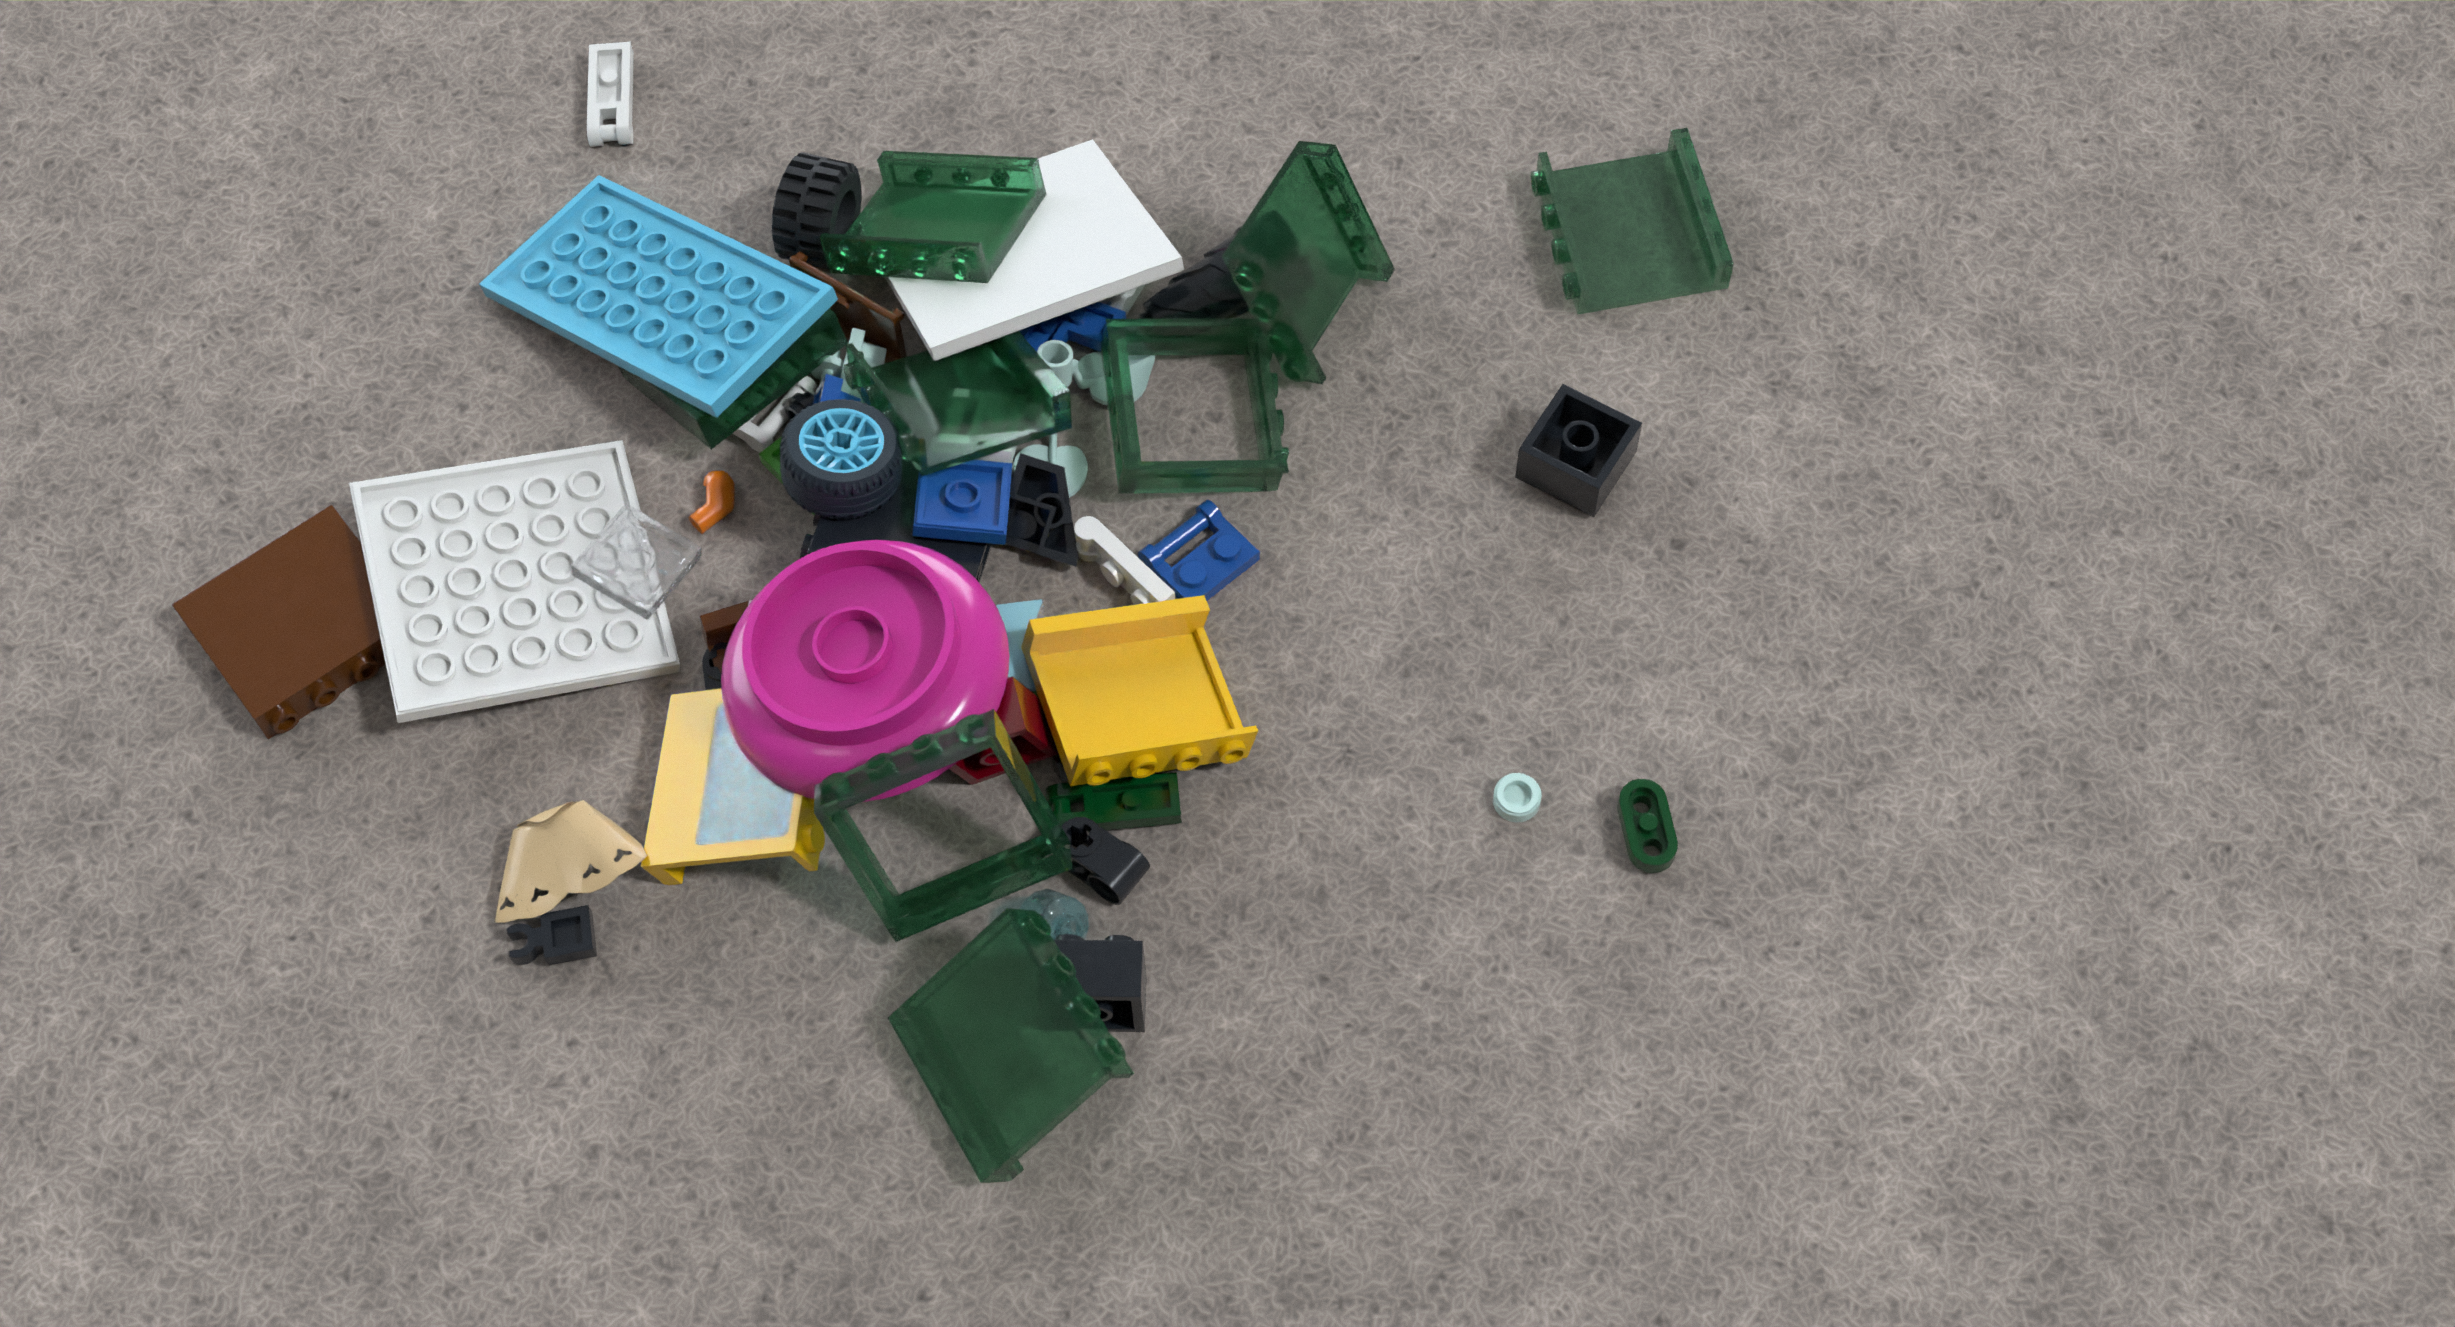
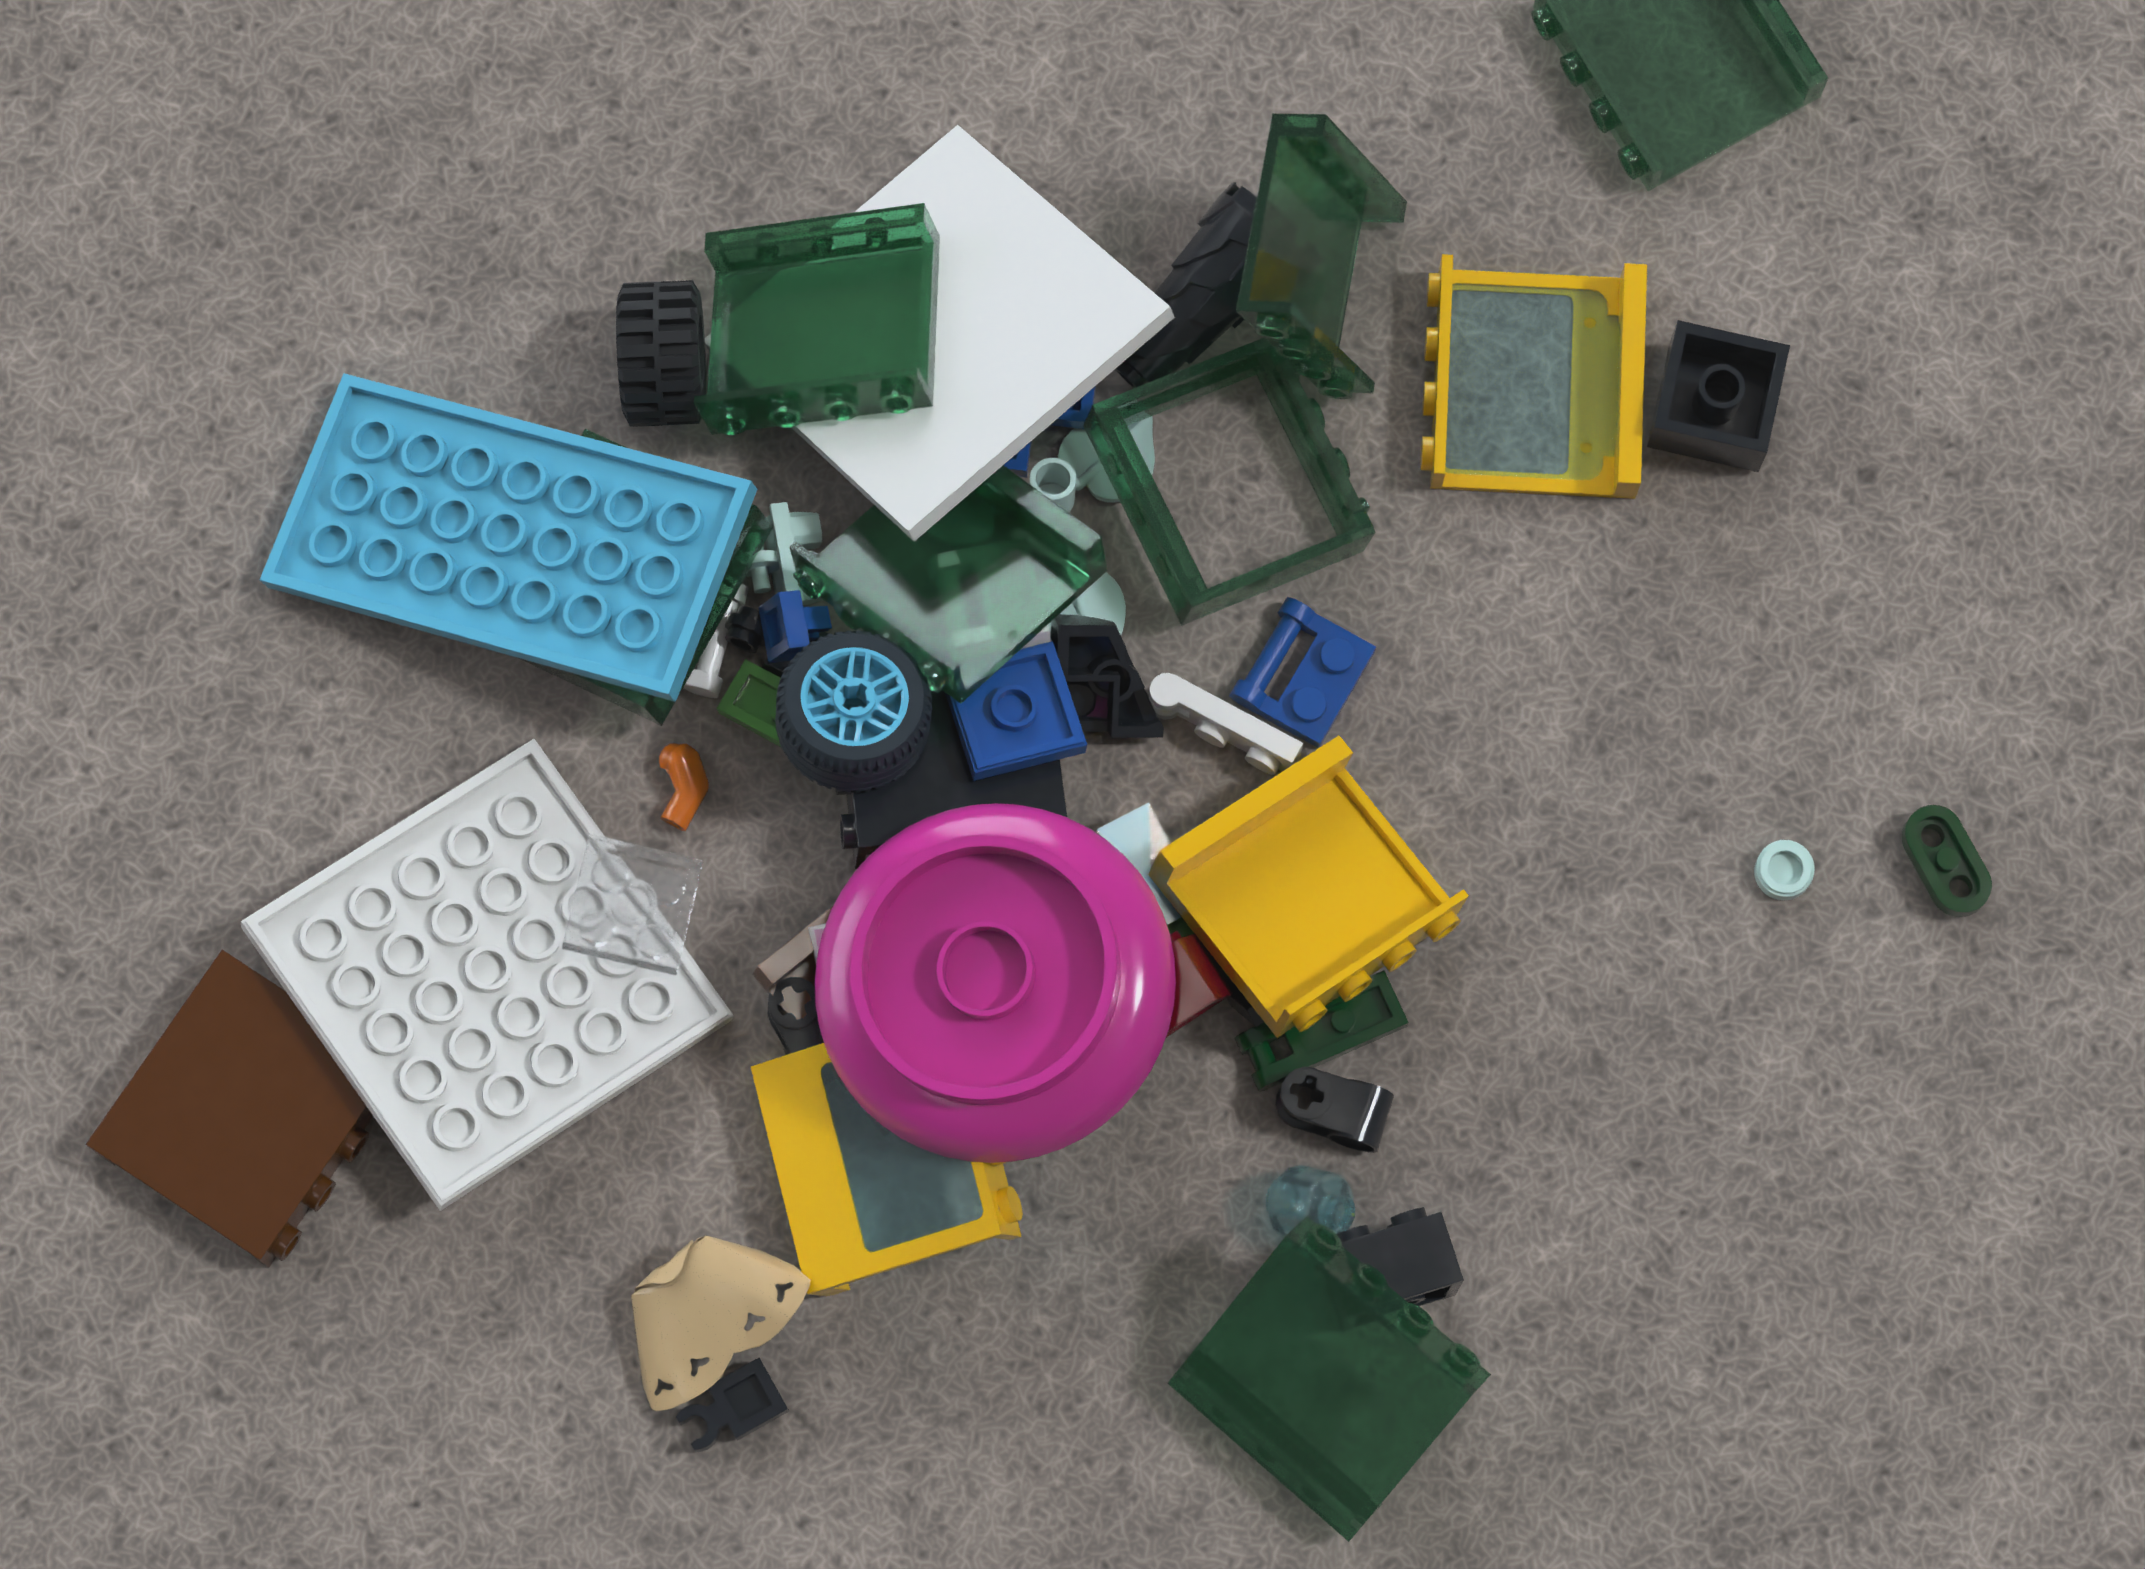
camera: 20 degrees left, 15 degrees up
white plate [587,42,634,147] -> none
reddish brown door [789,252,907,370] -> none
clear green window [814,709,1072,942] -> none
none -> clear light blue panel [1420,254,1647,499]

